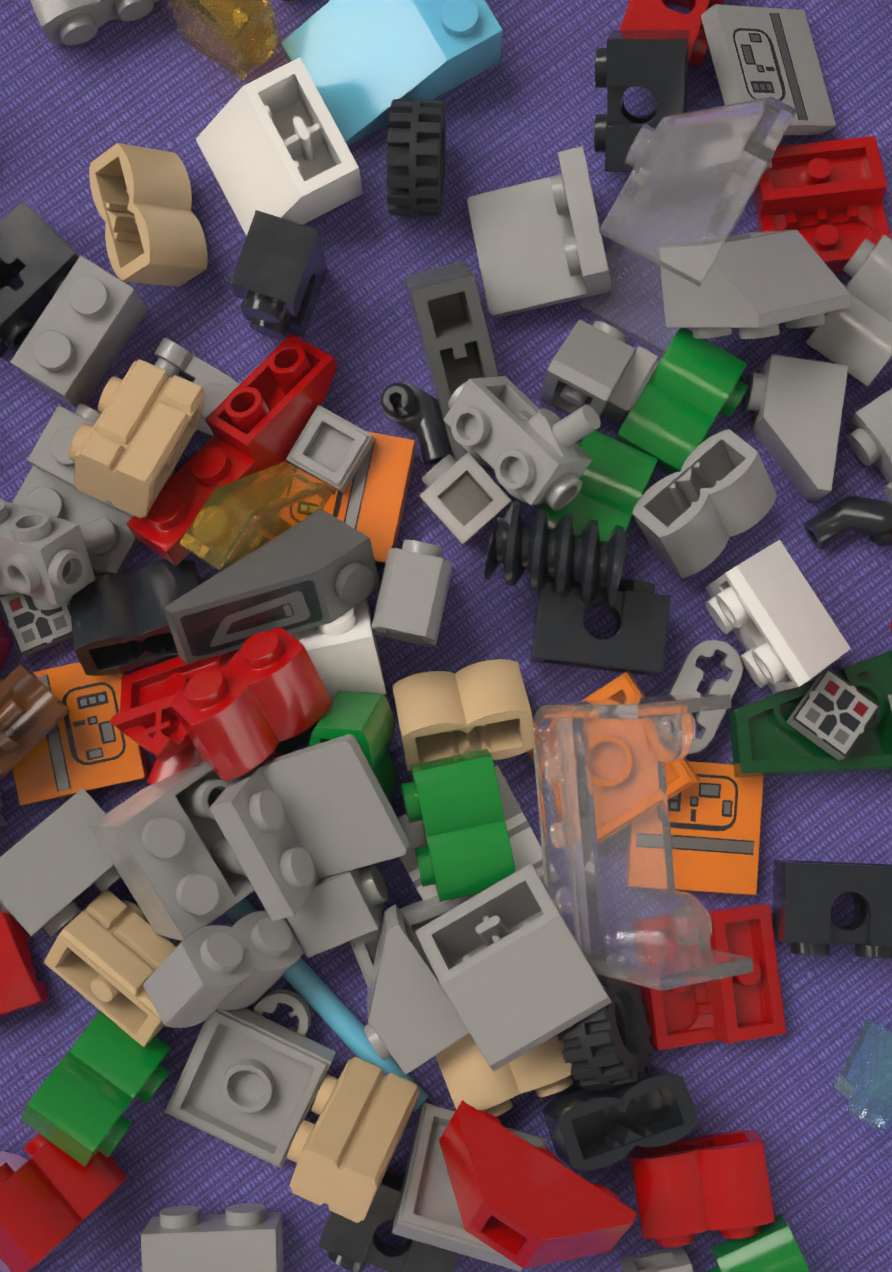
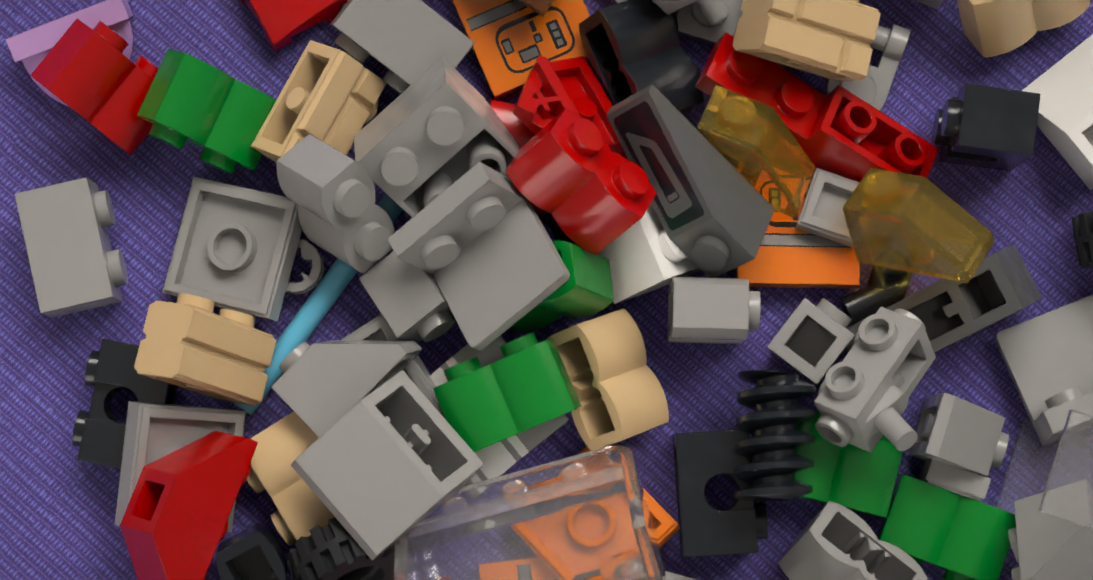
camera: 80 degrees right, 0 degrees up
none -> clear yellow slope [842,168,994,283]

